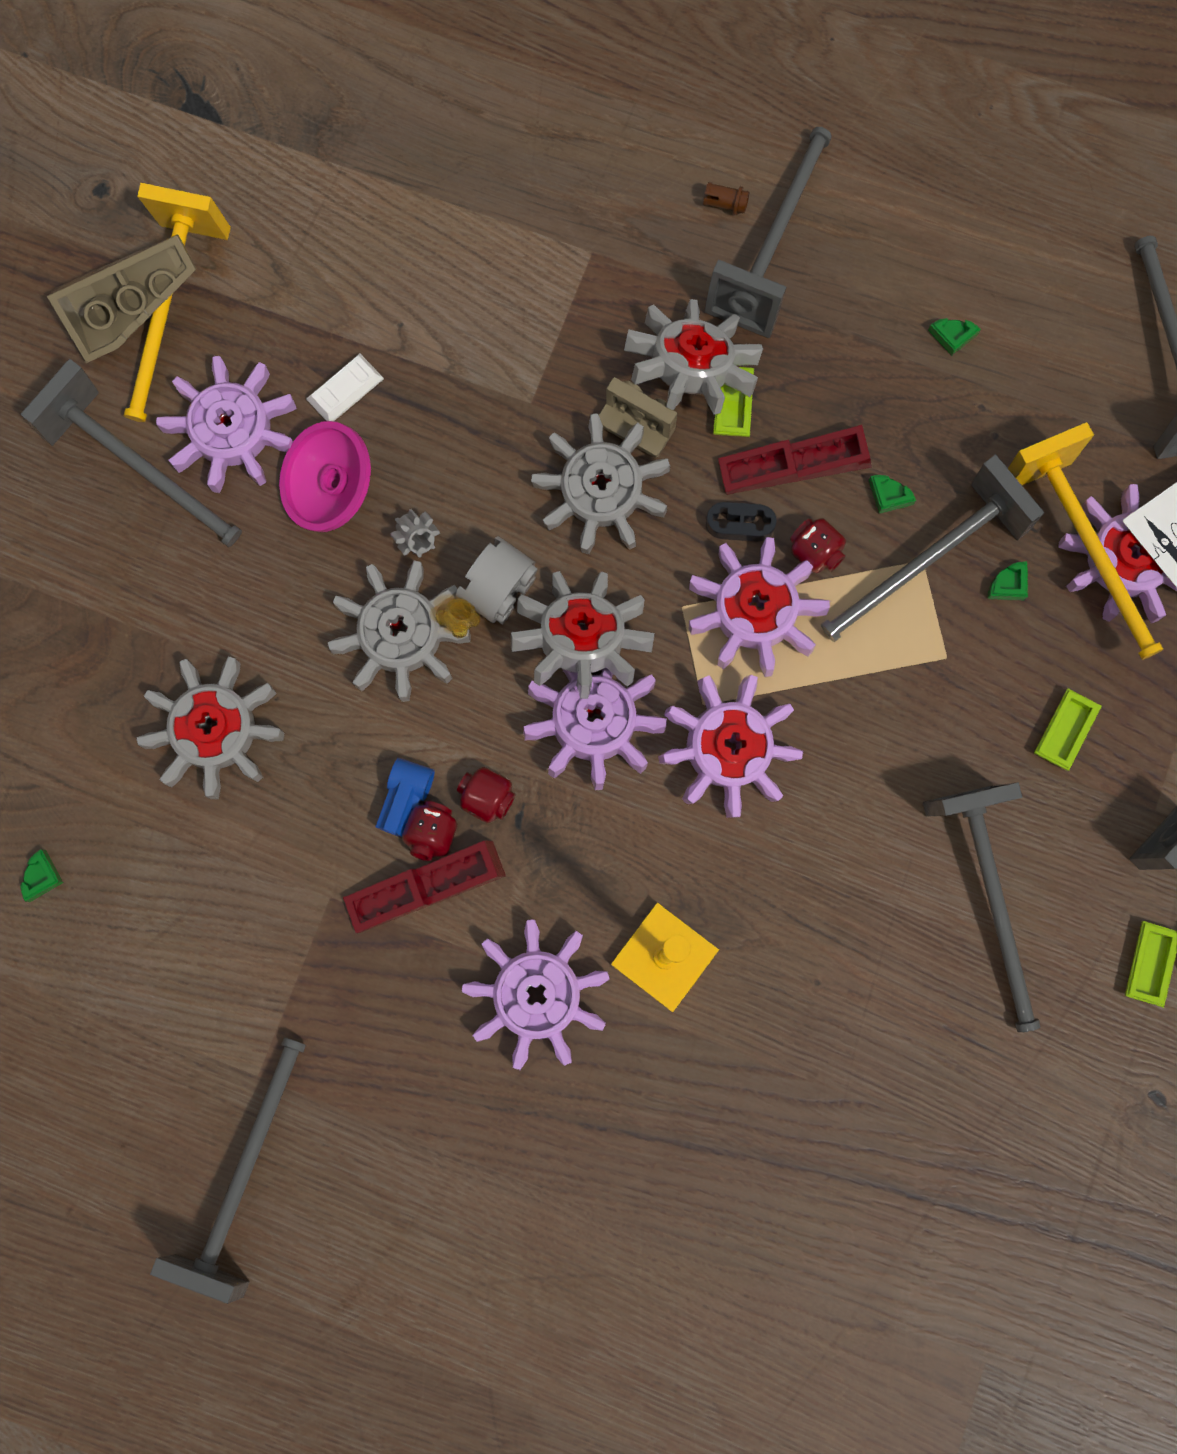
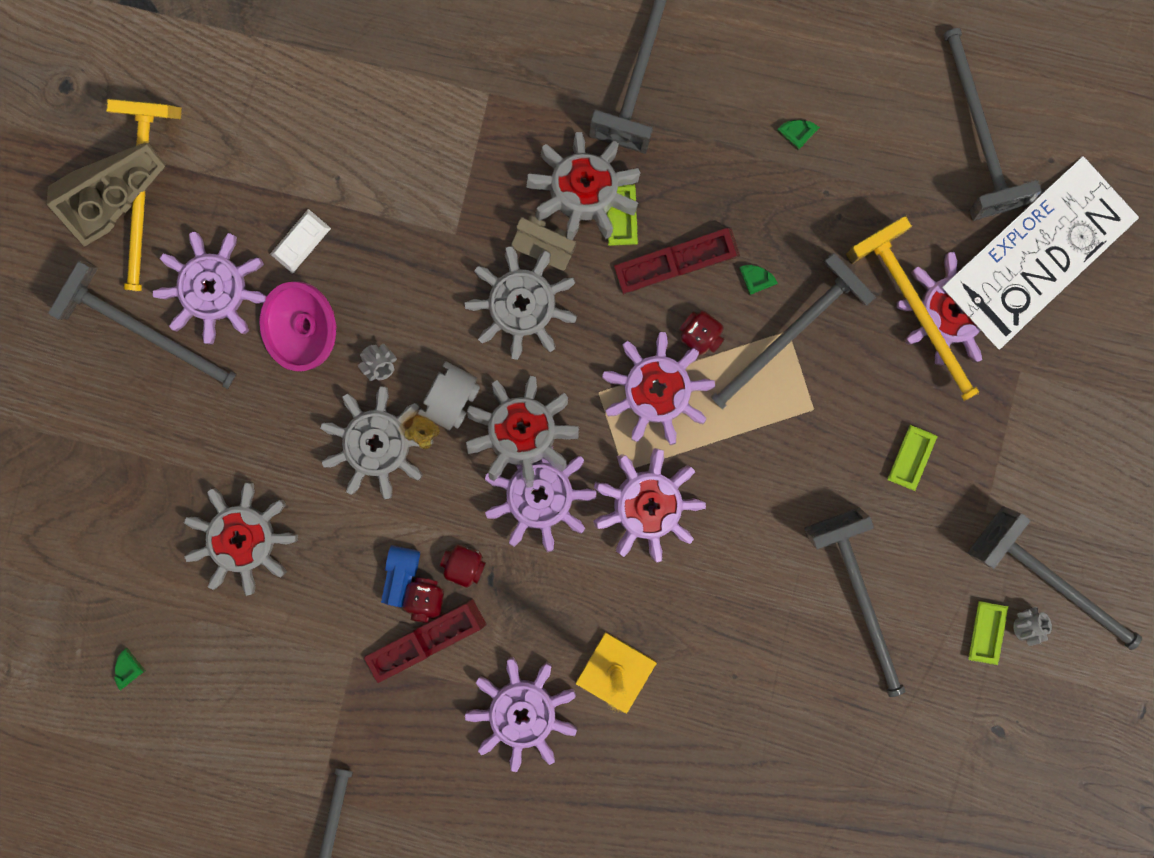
camera: 10 degrees left, 10 degrees up
reddish brown pin [703,182,750,215] -> none
black beam [706,502,777,542] -> none
green tile [987,561,1028,601] -> none

